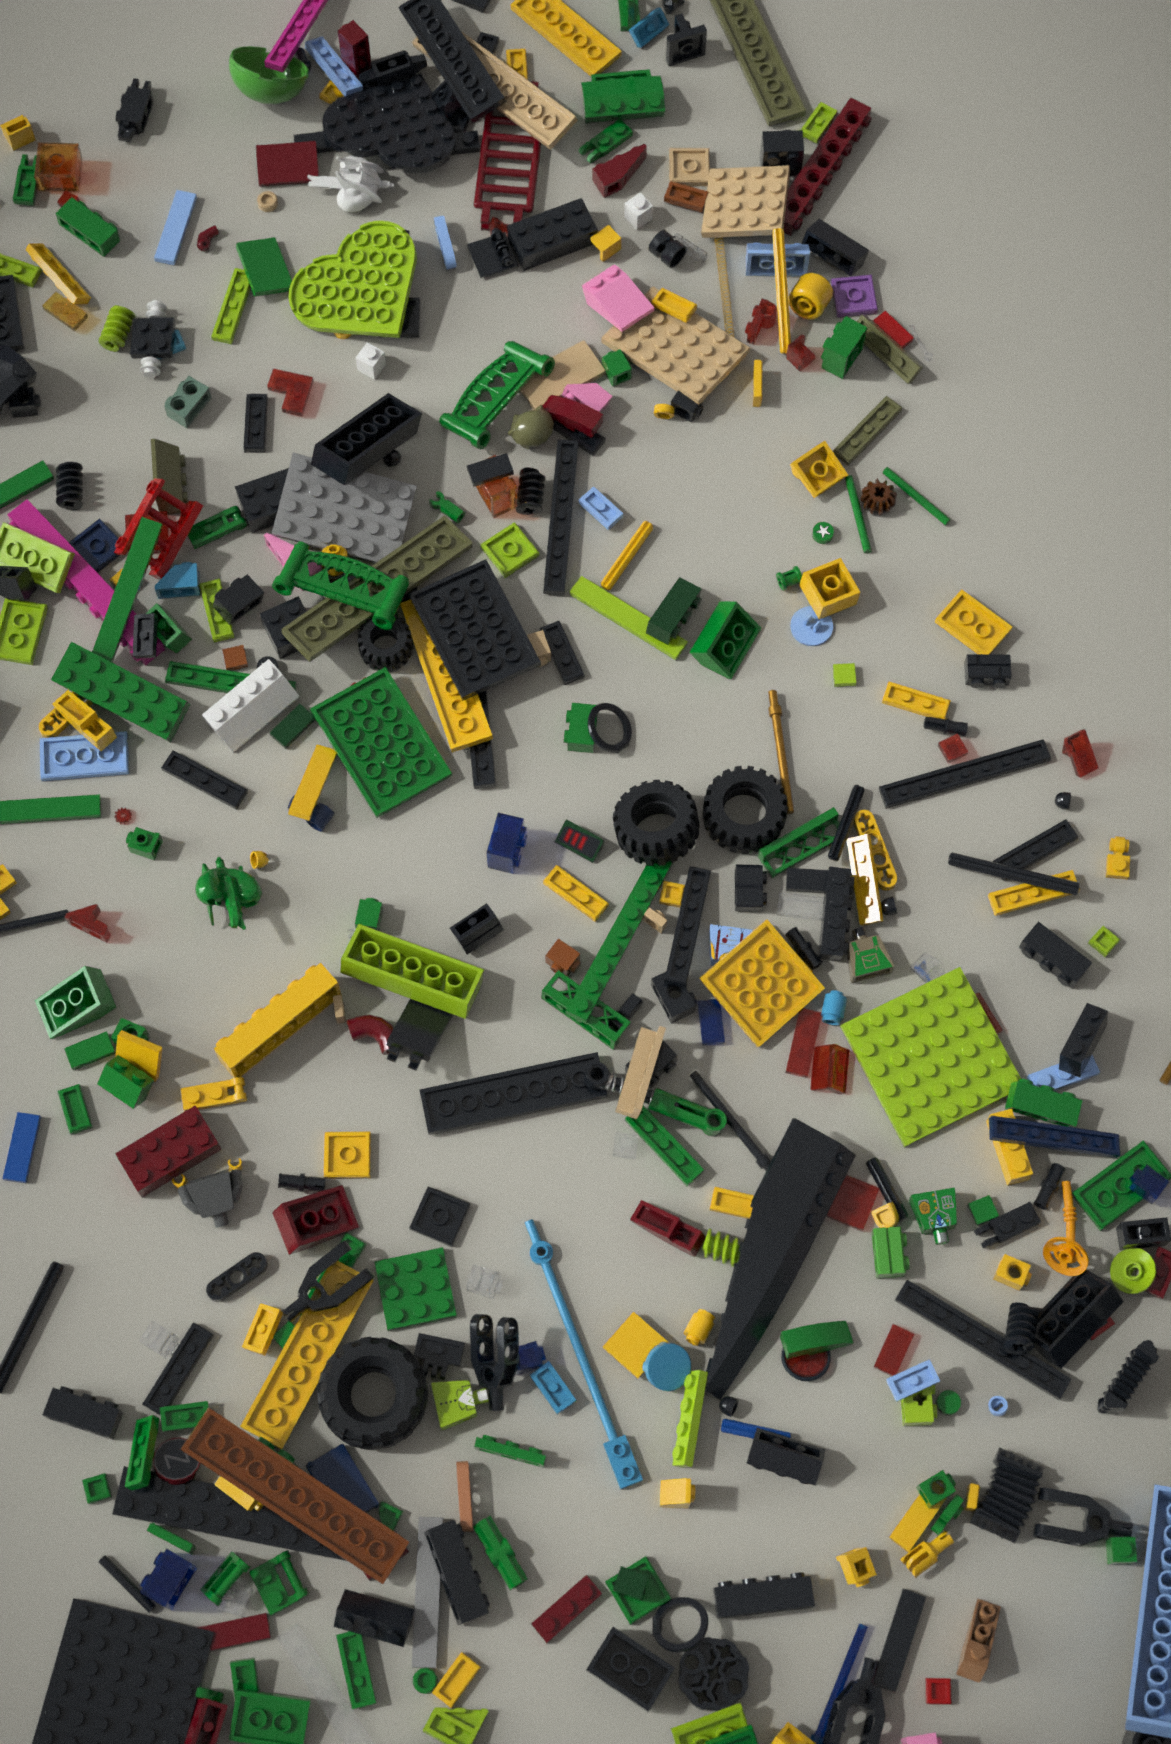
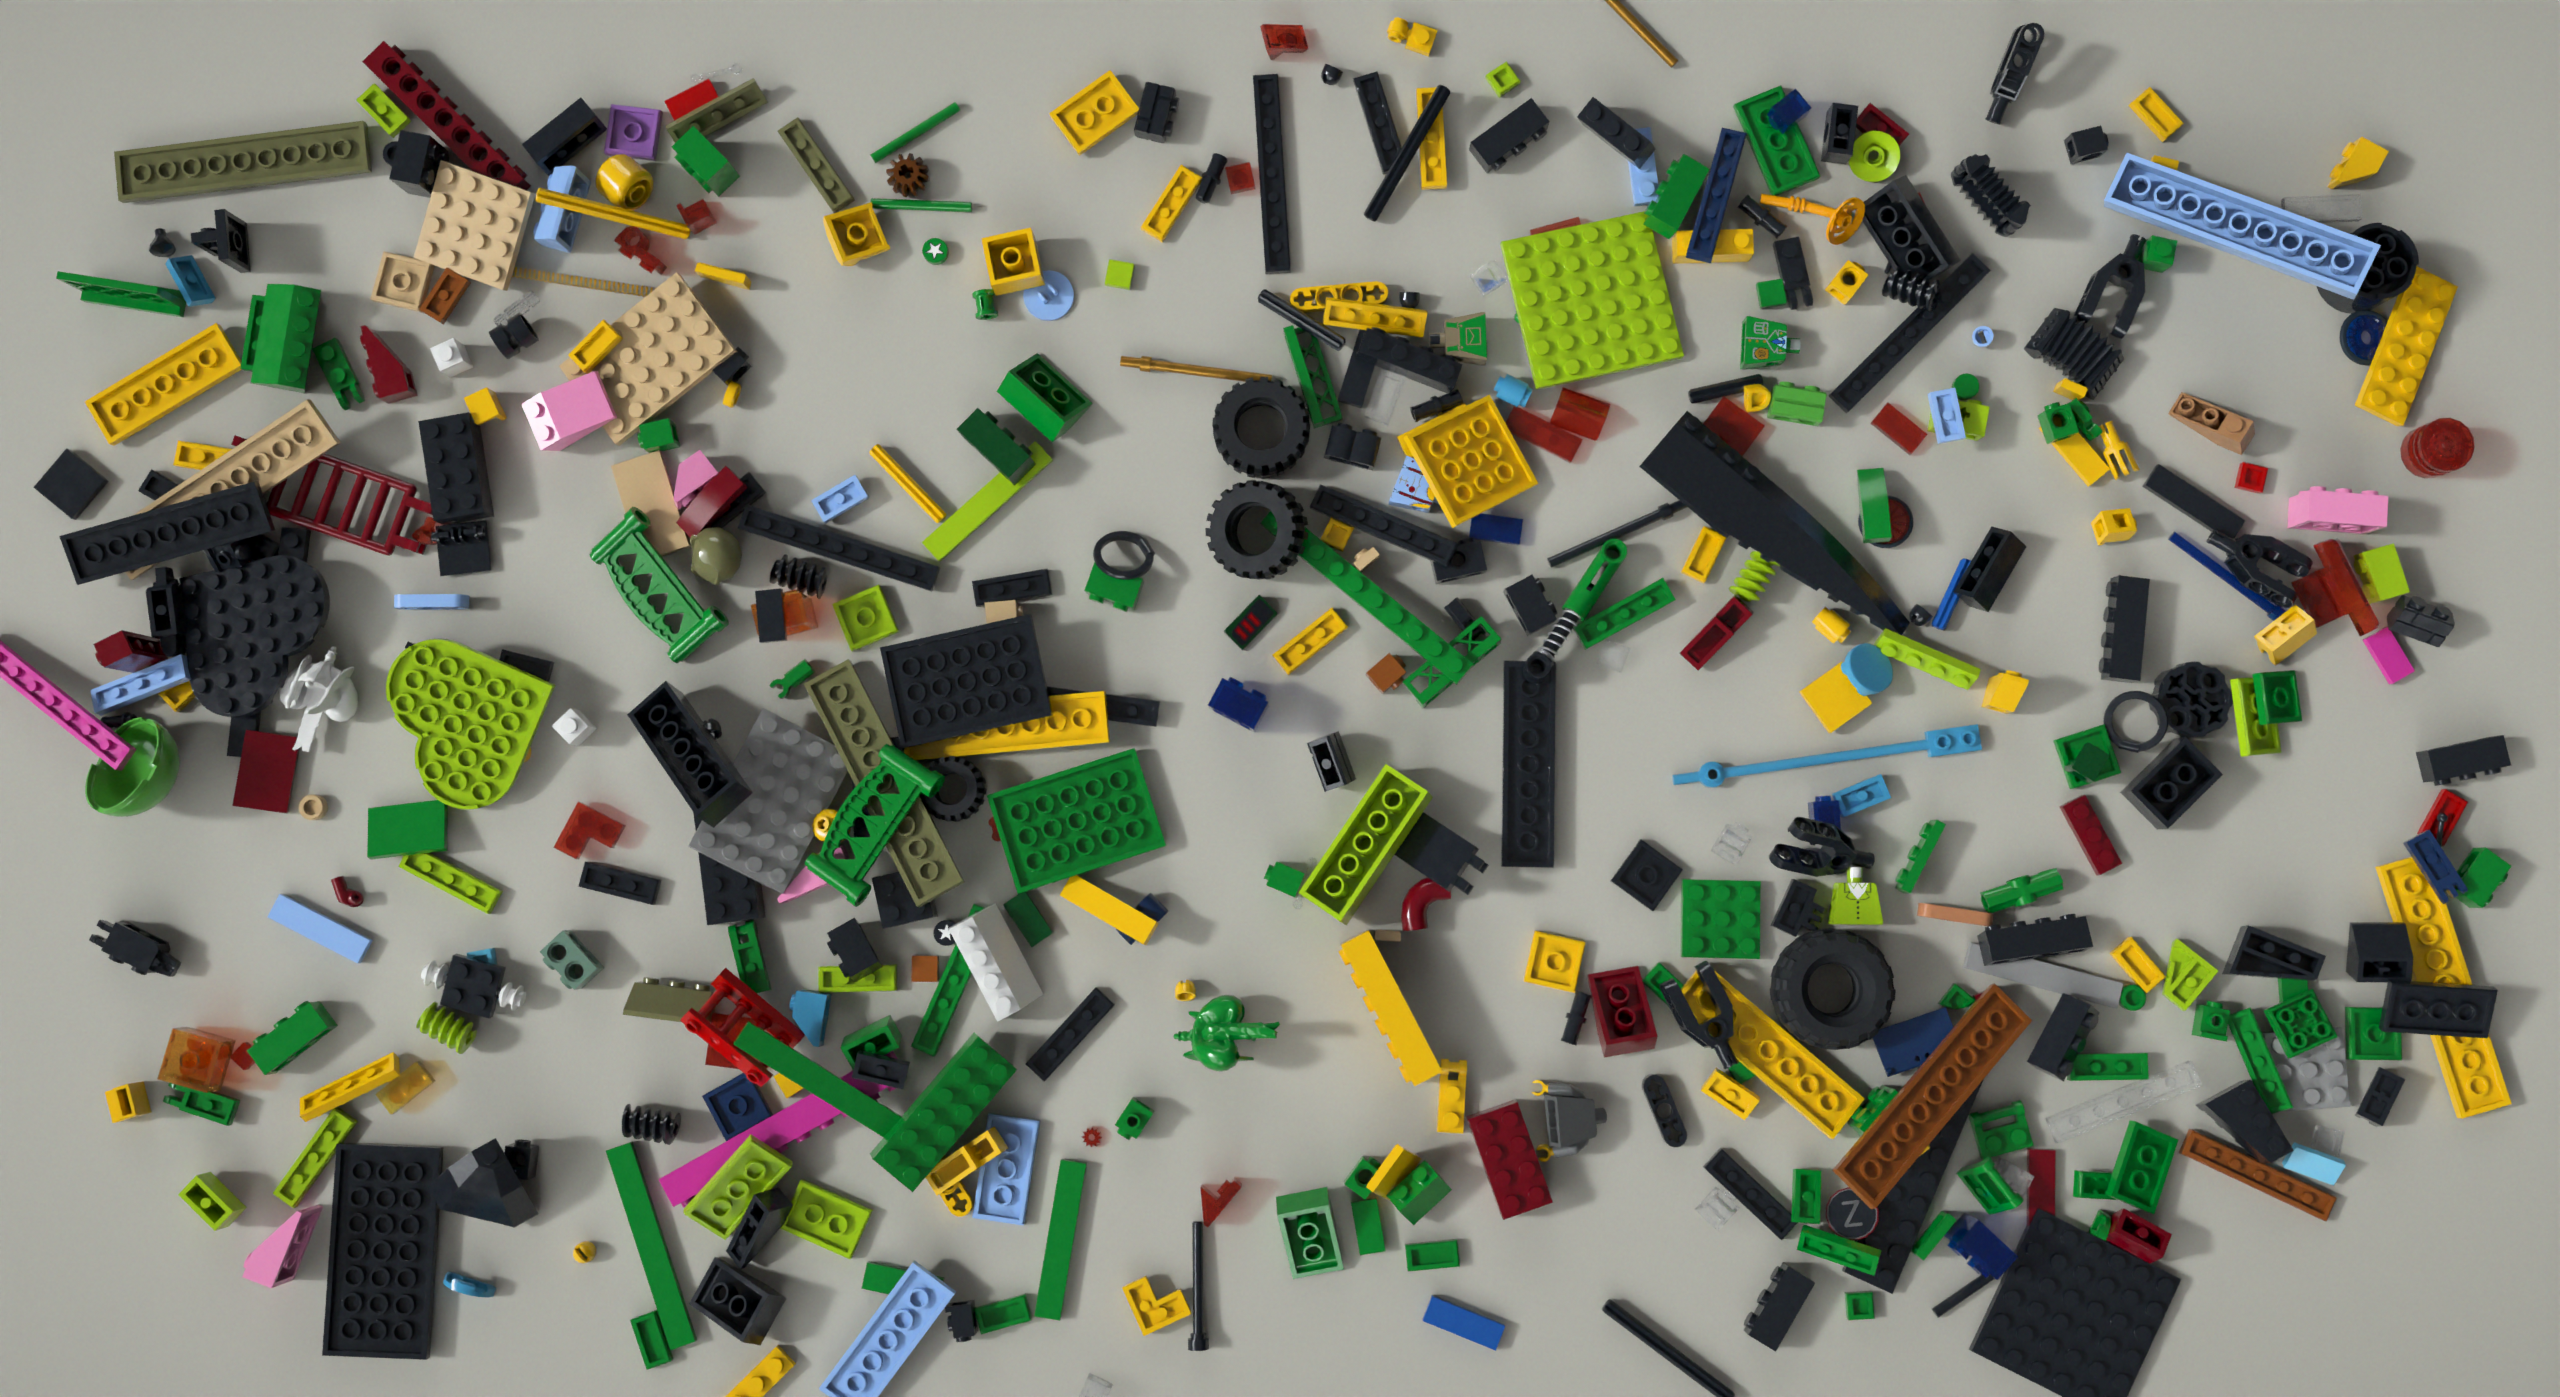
camera: 70 degrees left, 15 degrees up
tan fence [615,1026,666,1119] -> none

